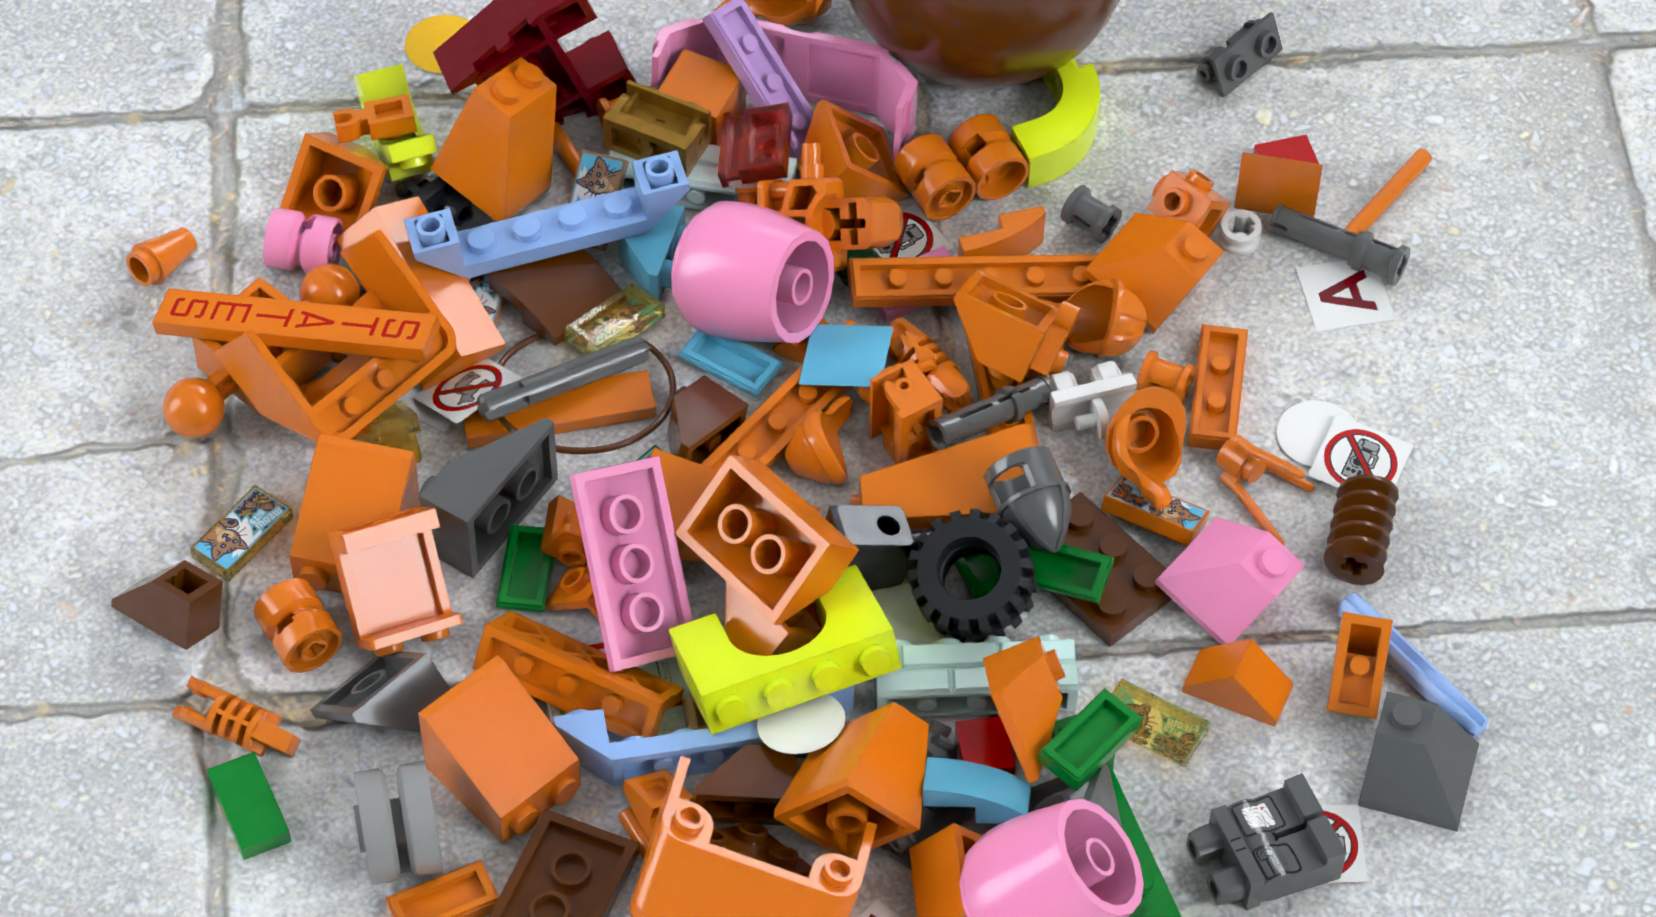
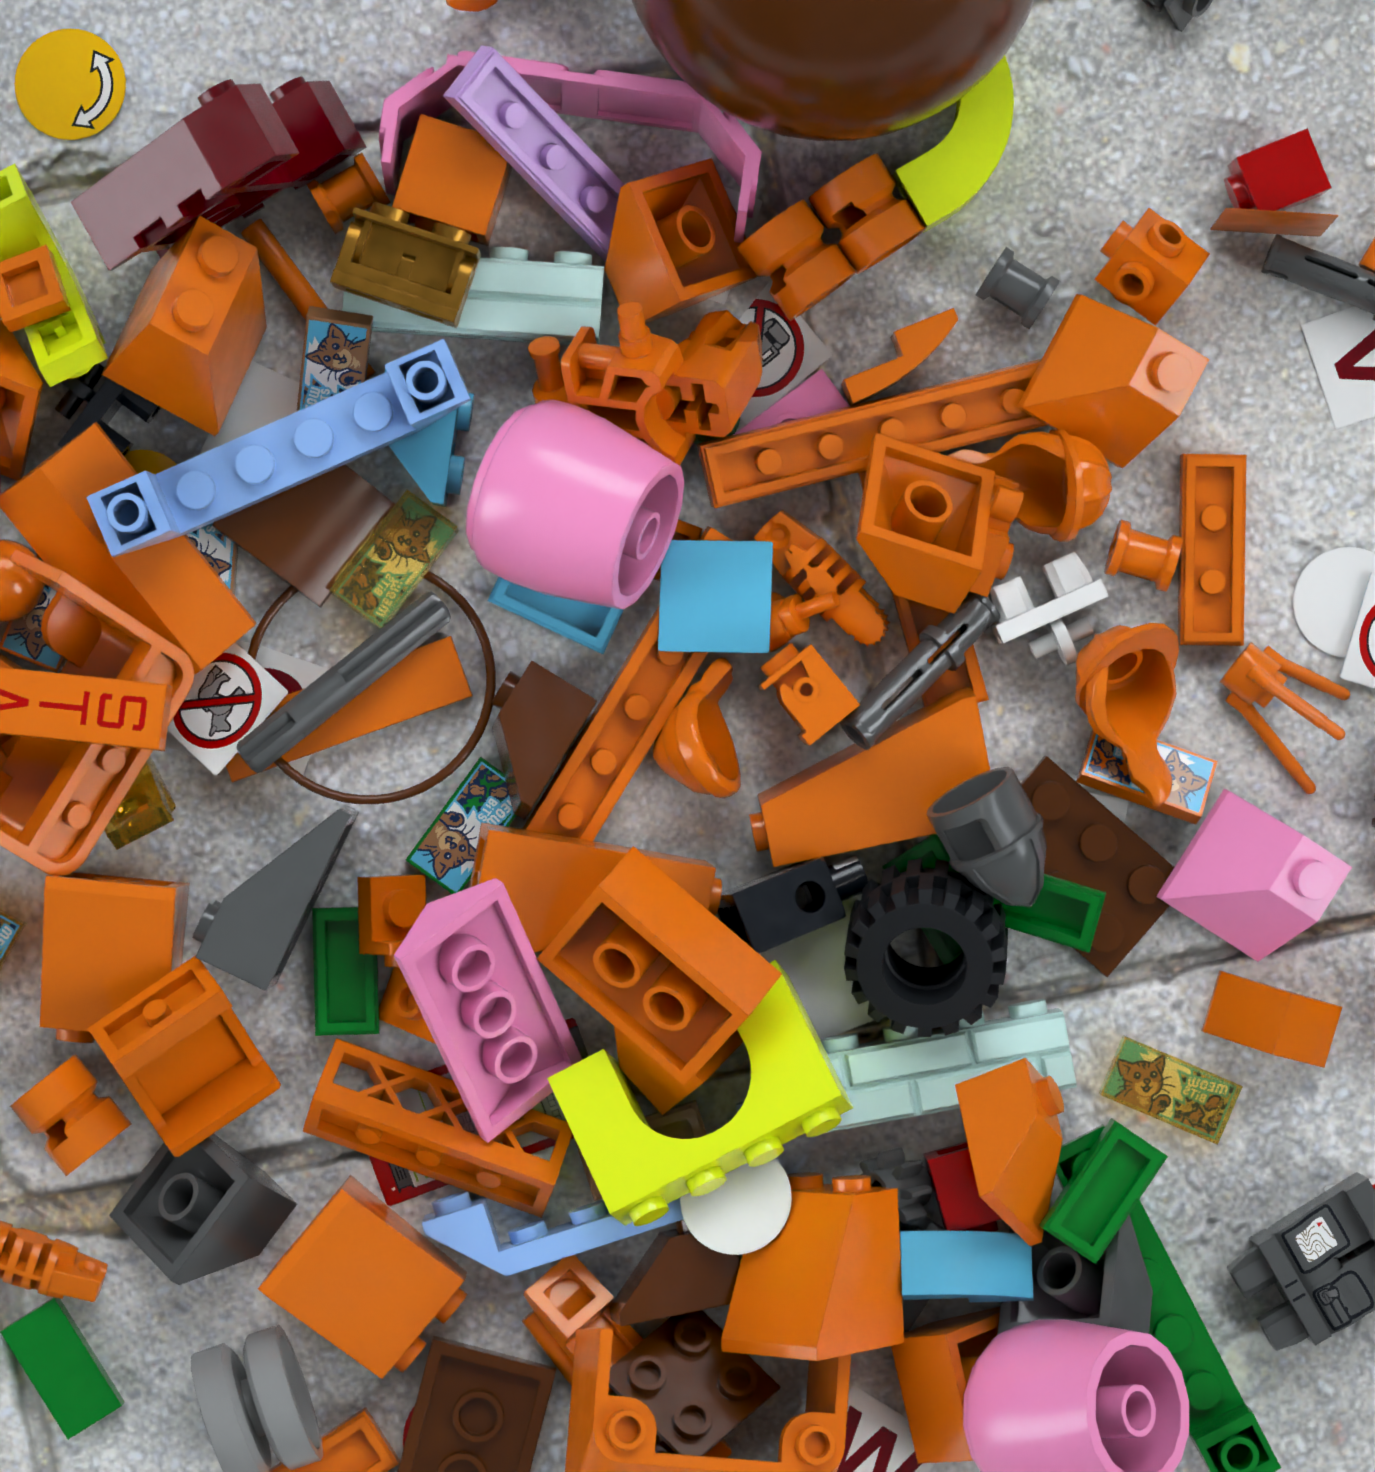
camera: 10 degrees left, 35 degrees up
clear red plate [717,102,793,188] -> none
white bush [1219,209,1262,256] -> none

